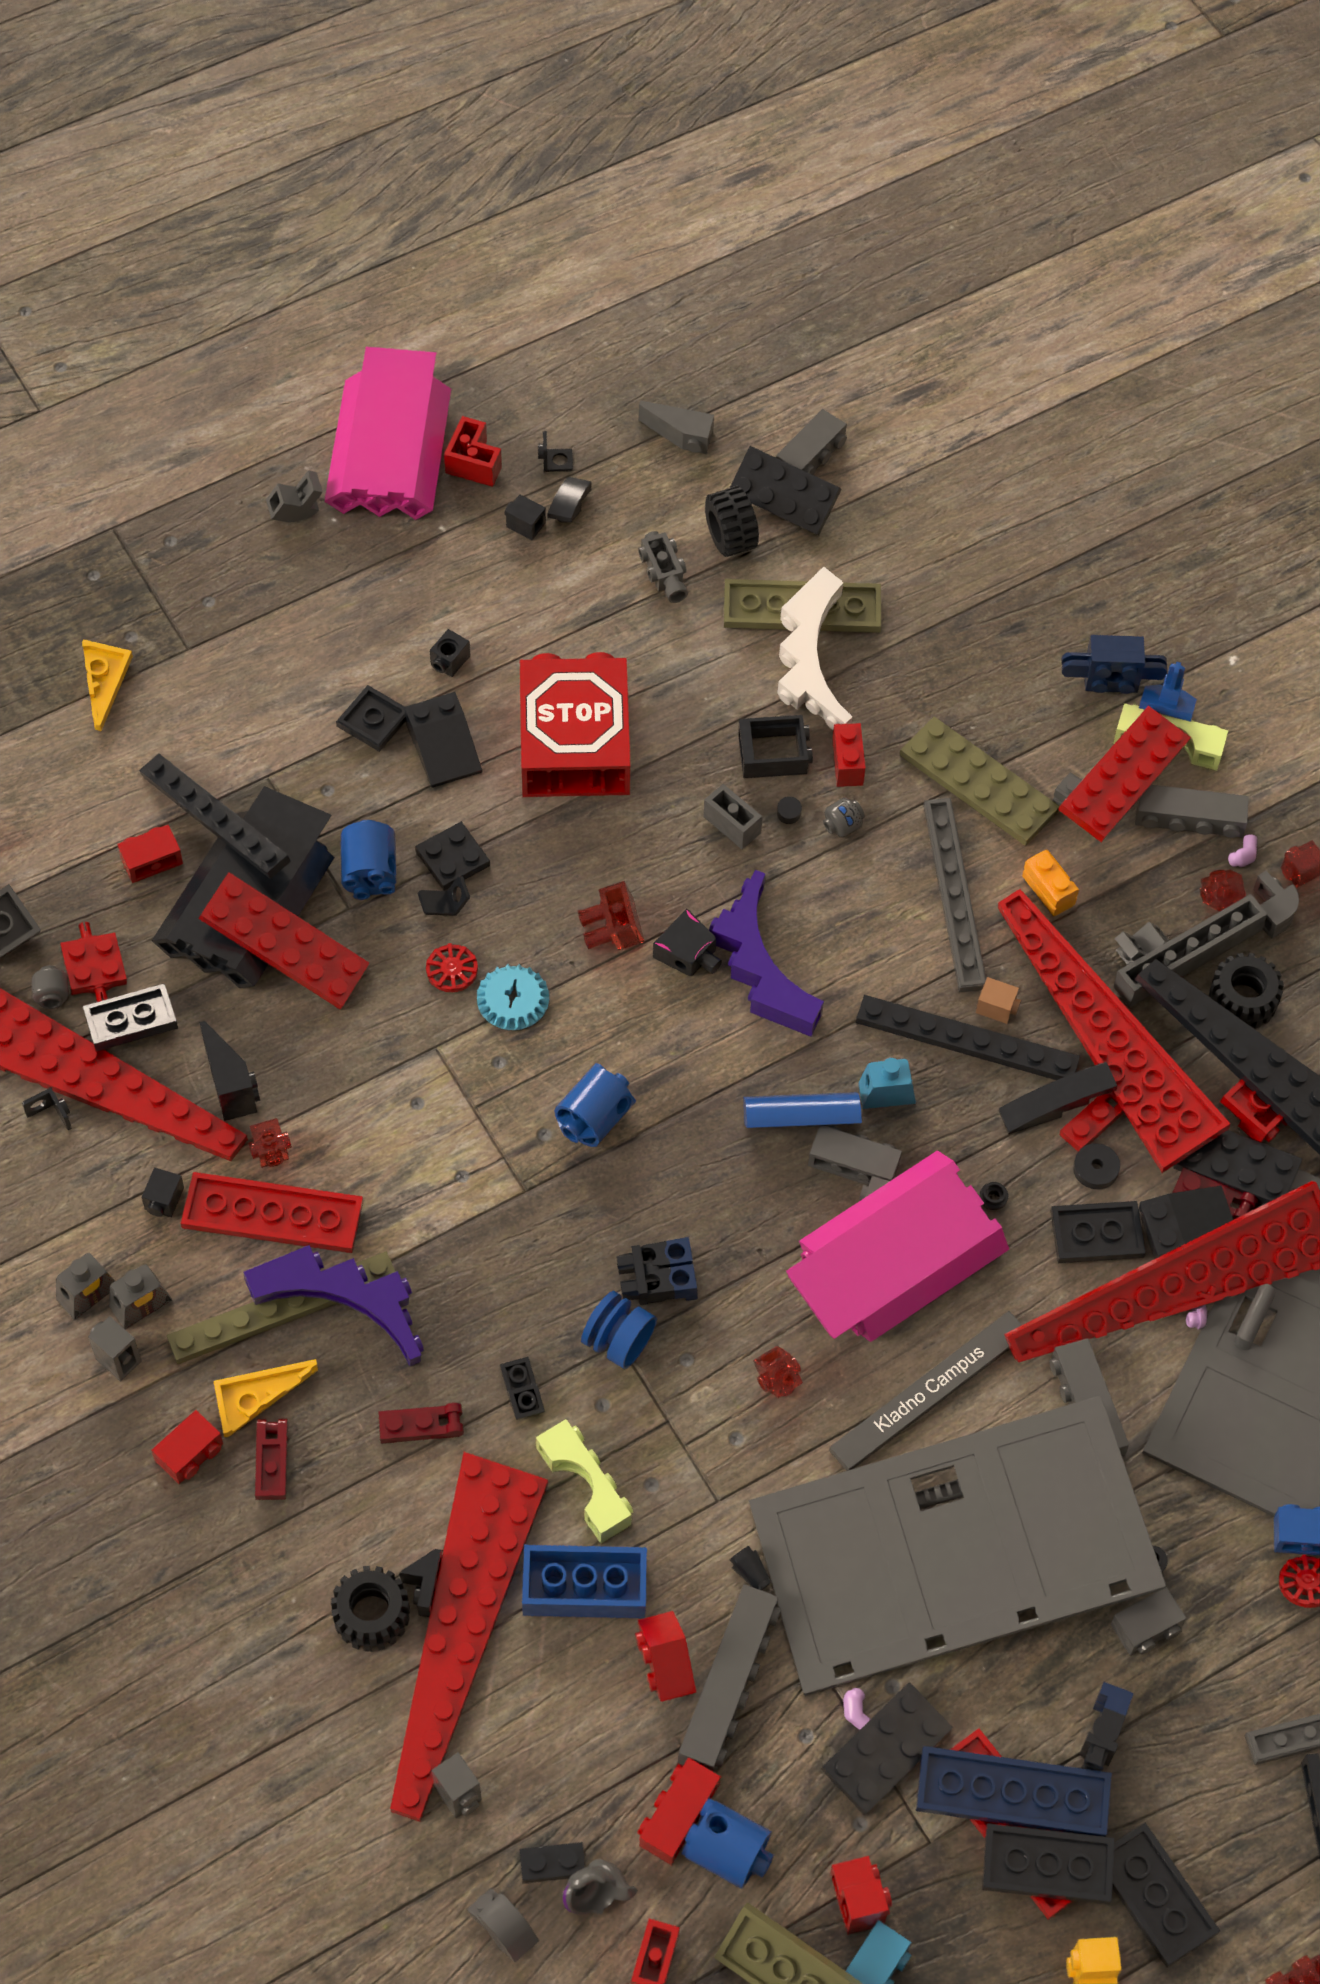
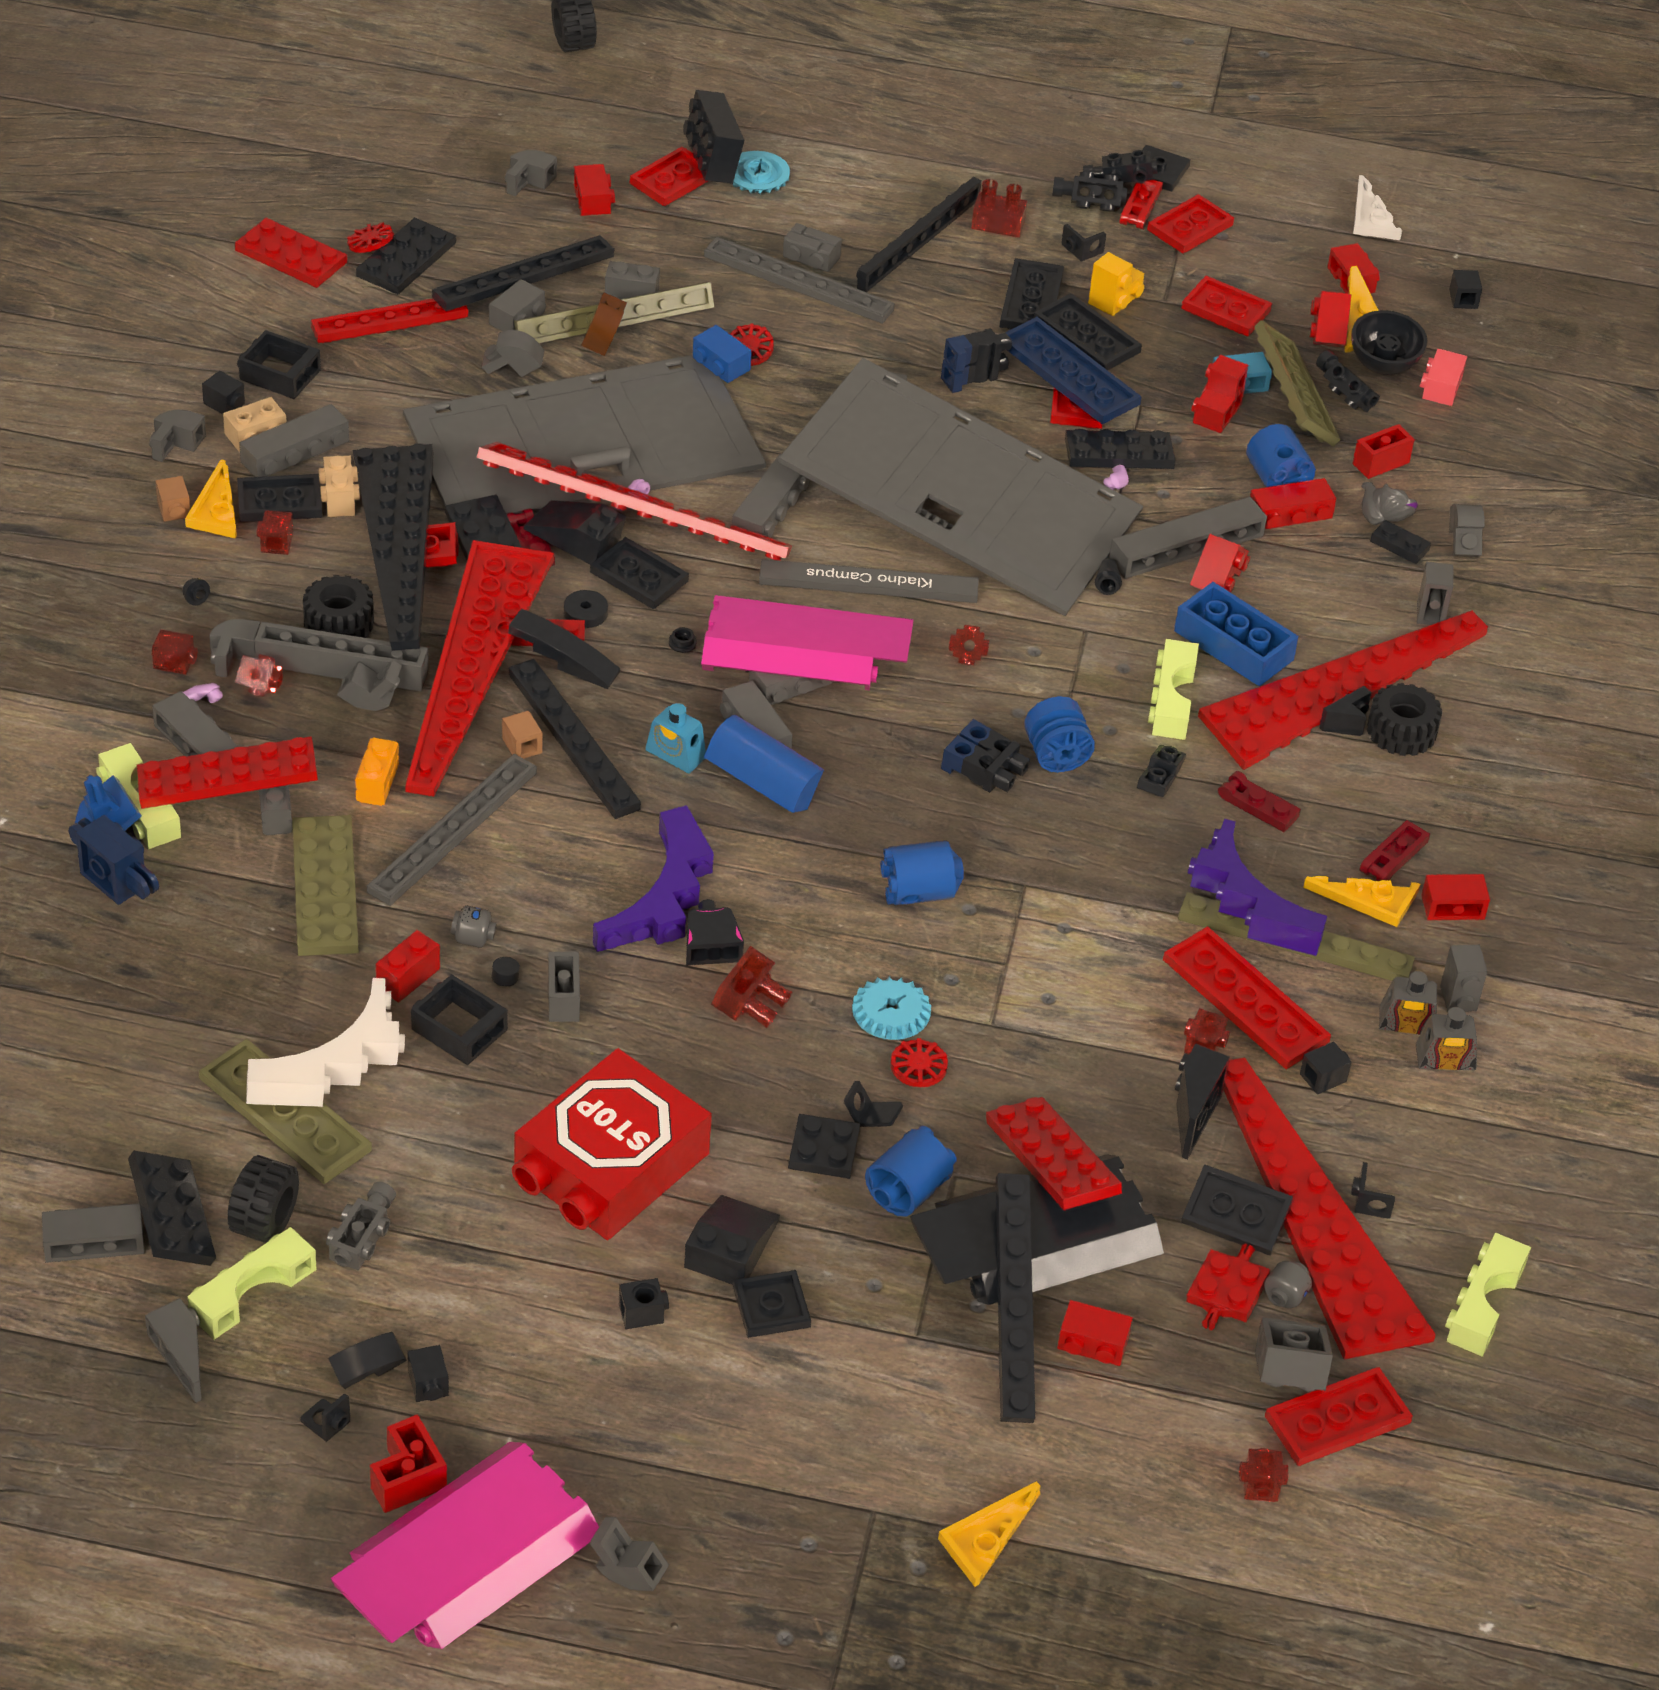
camera: 140 degrees left, 15 degrees down
none -> yellowish green arch [187,1227,317,1340]

